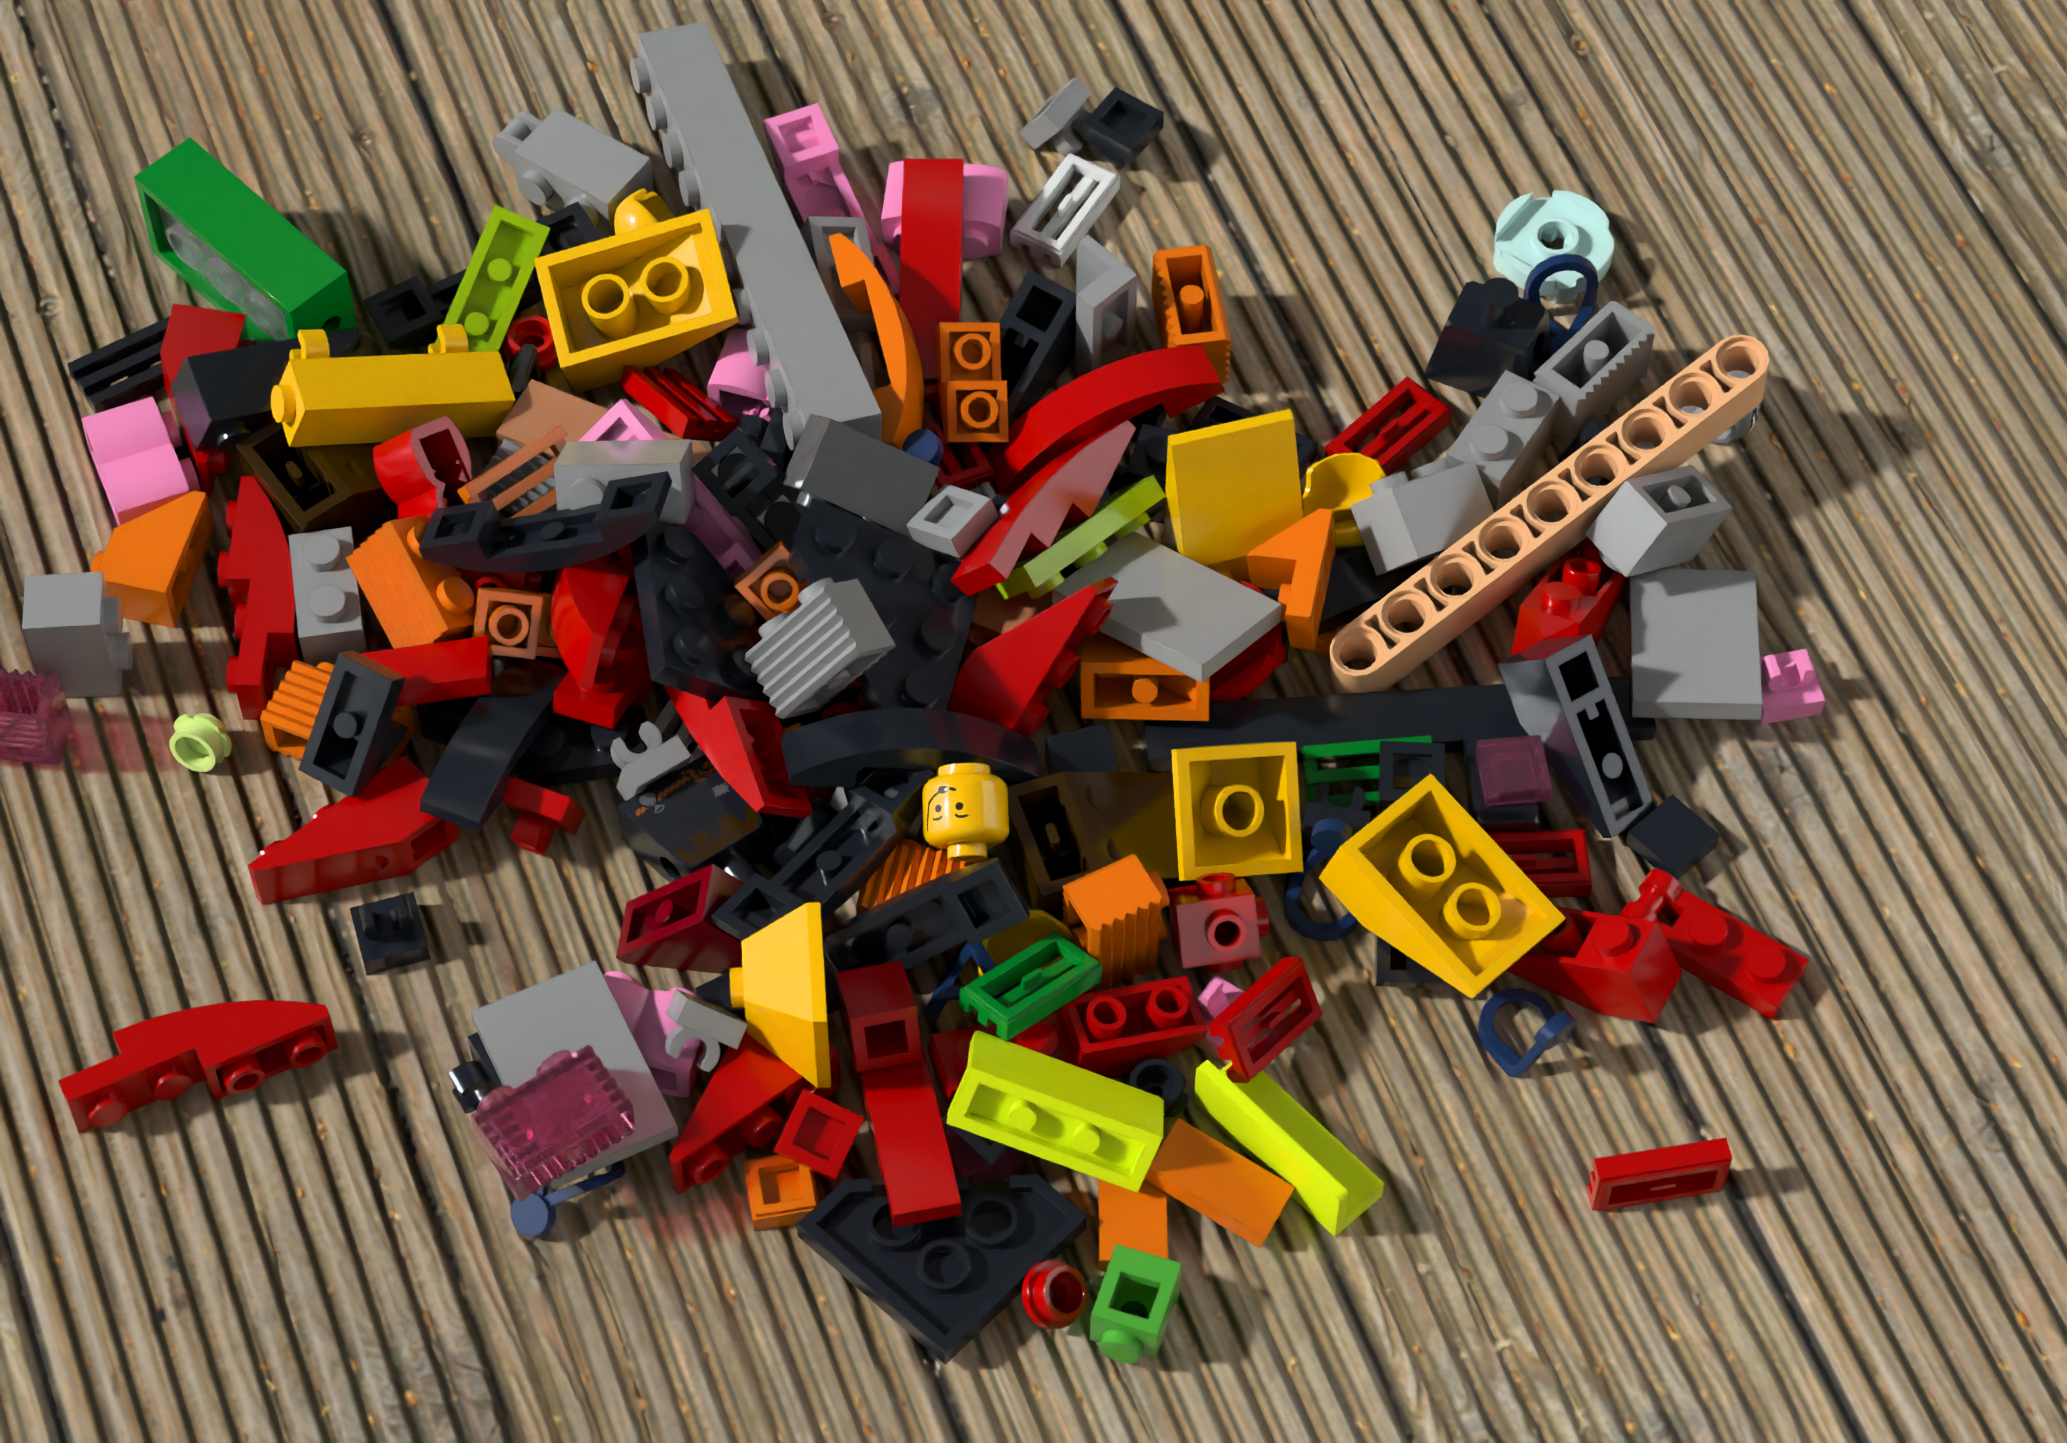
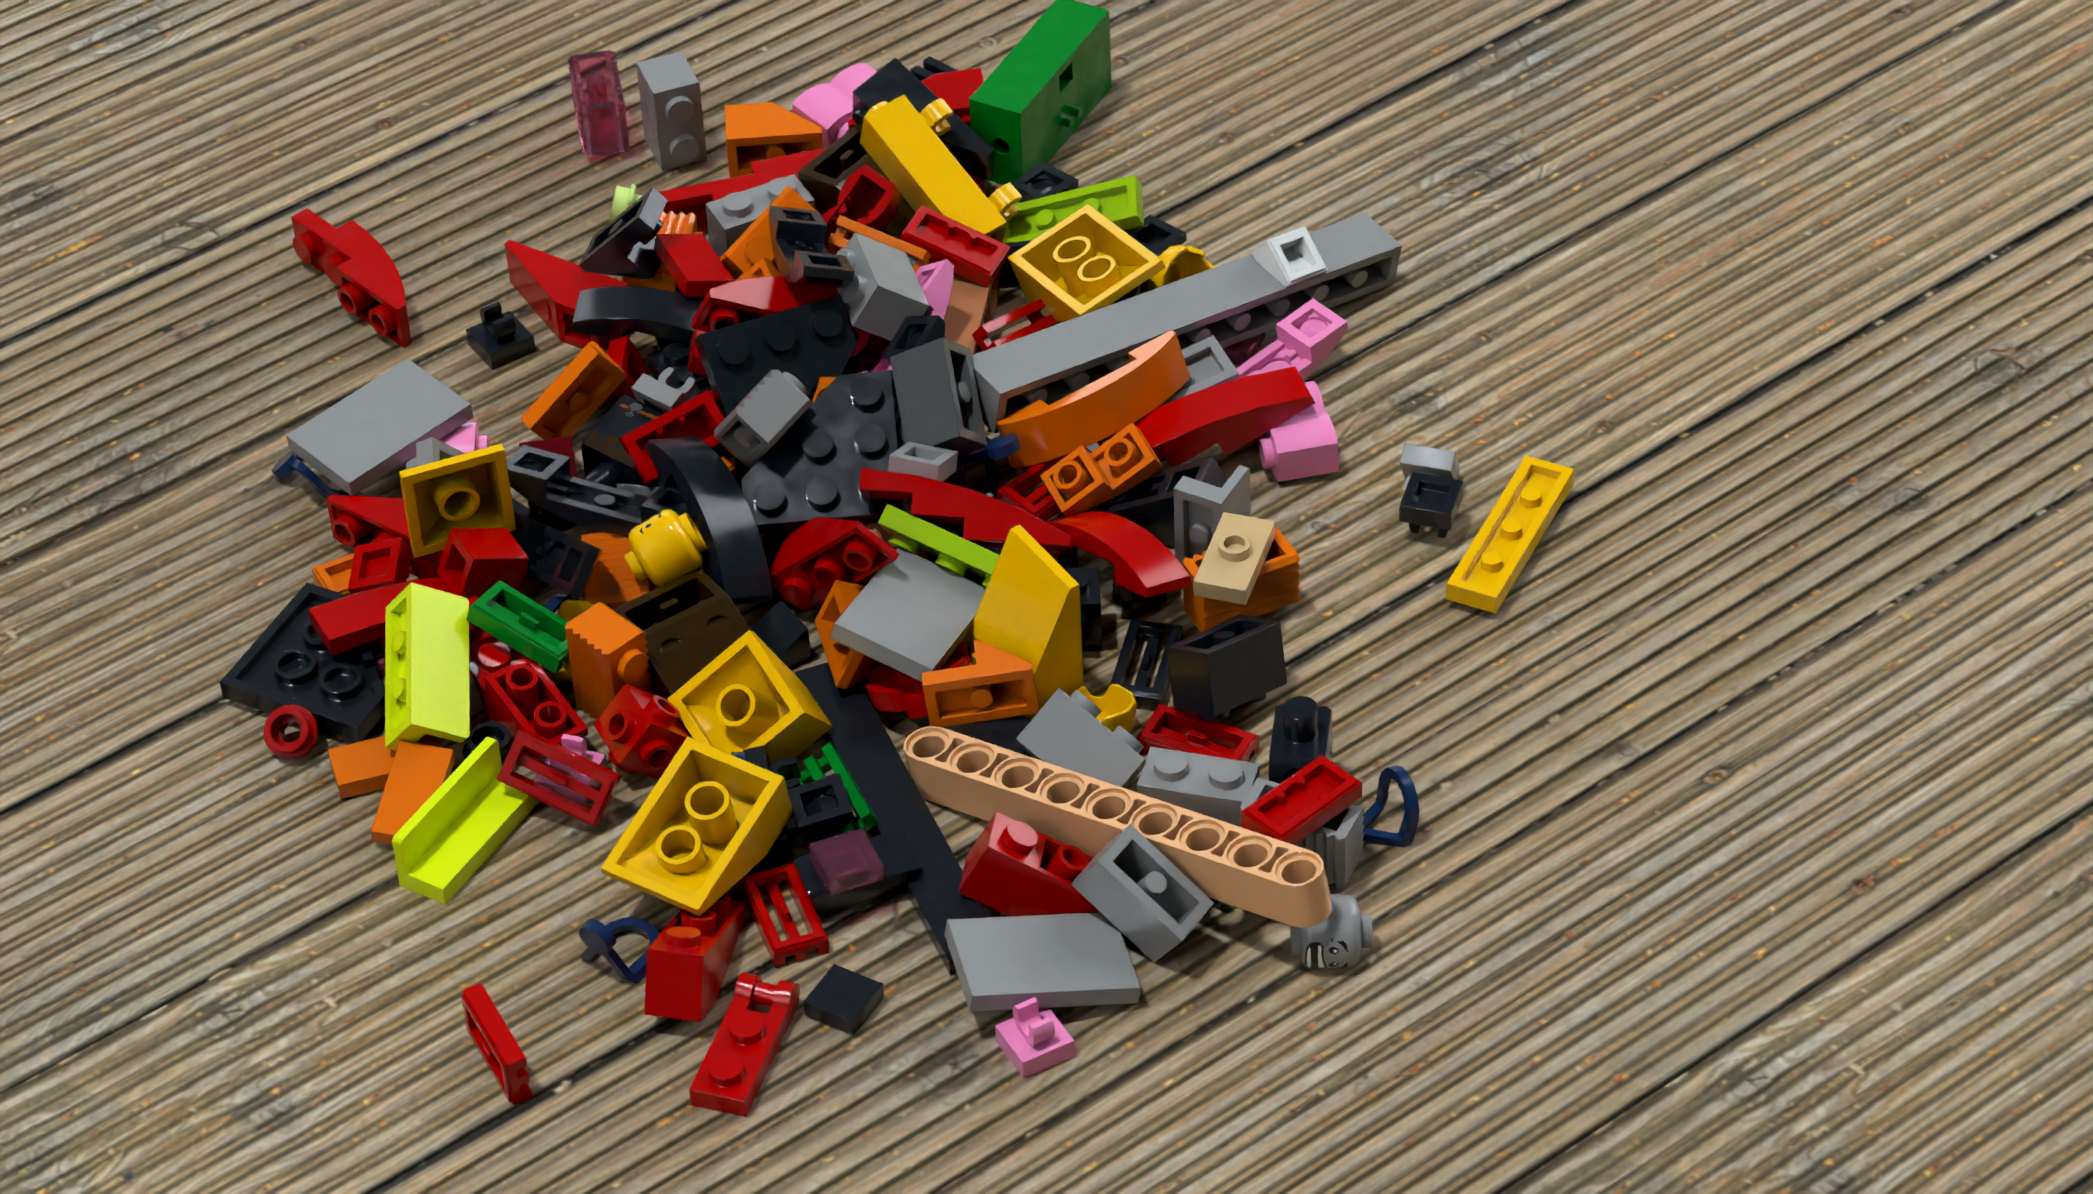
camera: 75 degrees right, 15 degrees down
clear pink brick [471,1045,636,1201] -> none
light grey brick [492,107,654,237] -> none
white tile [1010,153,1120,268] -> none
bright green brick [1090,1244,1182,1363] -> none
light aqua plate [1494,190,1614,304] -> none
black slope [1498,634,1656,838] -> none
none -> orange panel [520,341,628,439]
none -> red plate [900,205,1011,288]
none -> black brick [1167,615,1287,721]
none -> tan plate [1193,512,1275,605]
none -> red plate [1241,755,1362,845]
none -> white slope [1252,226,1328,288]
none -> yellow plate [1446,456,1574,614]

